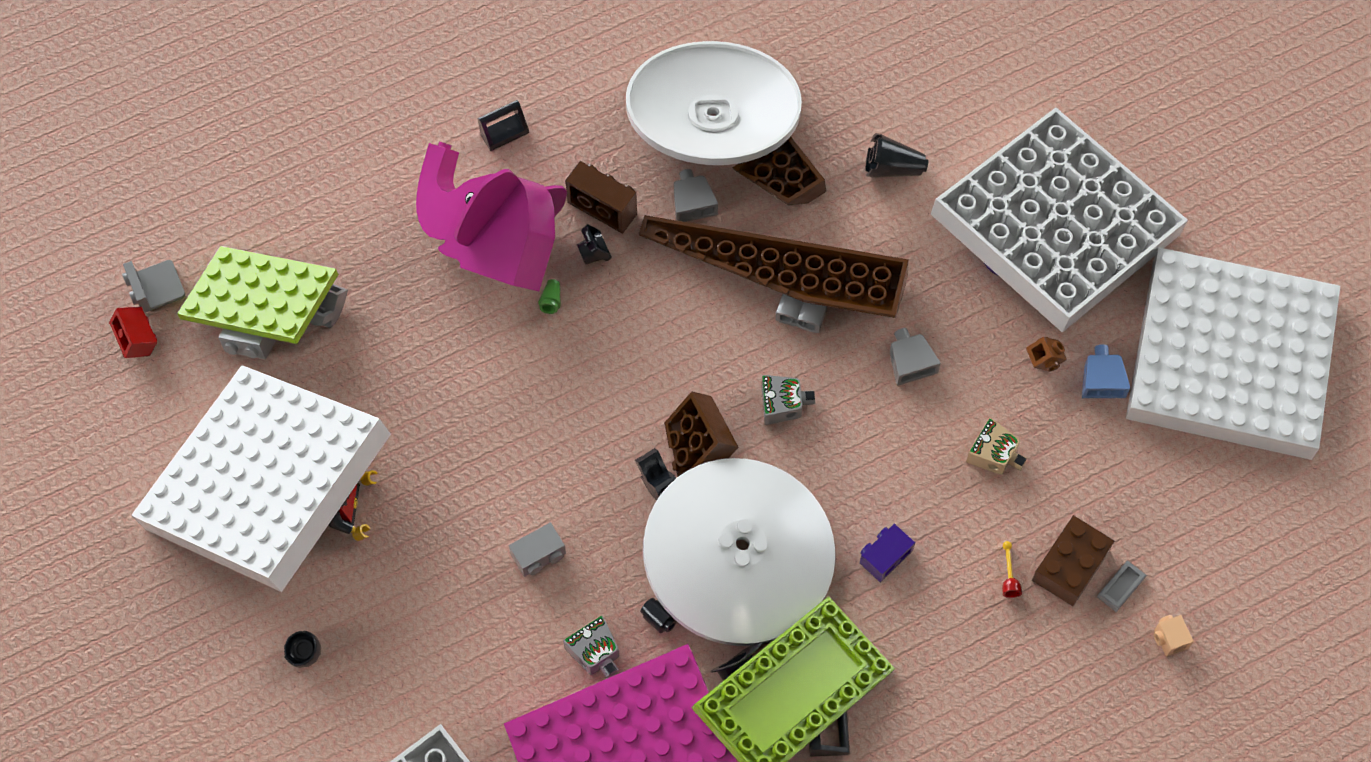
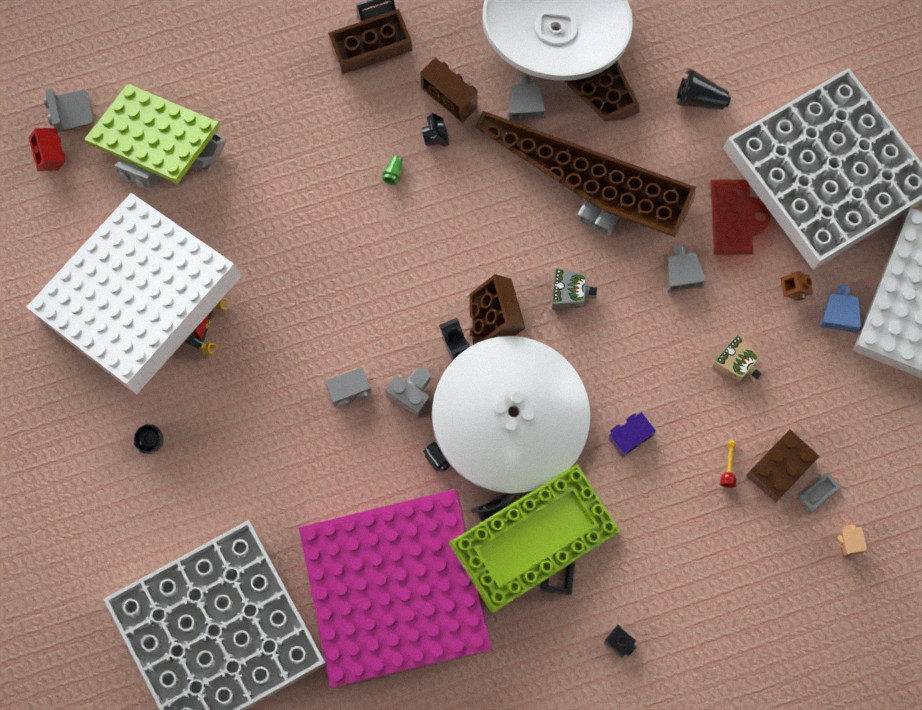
camera: 10 degrees right, 10 degrees up
dark pink animal [416,141,567,292] -> none
torso [563,616,619,679] -> none
none -> reddish brown brick [328,9,412,74]
none -> light grey brick [385,367,431,418]
none -> clear red plate [710,179,770,255]

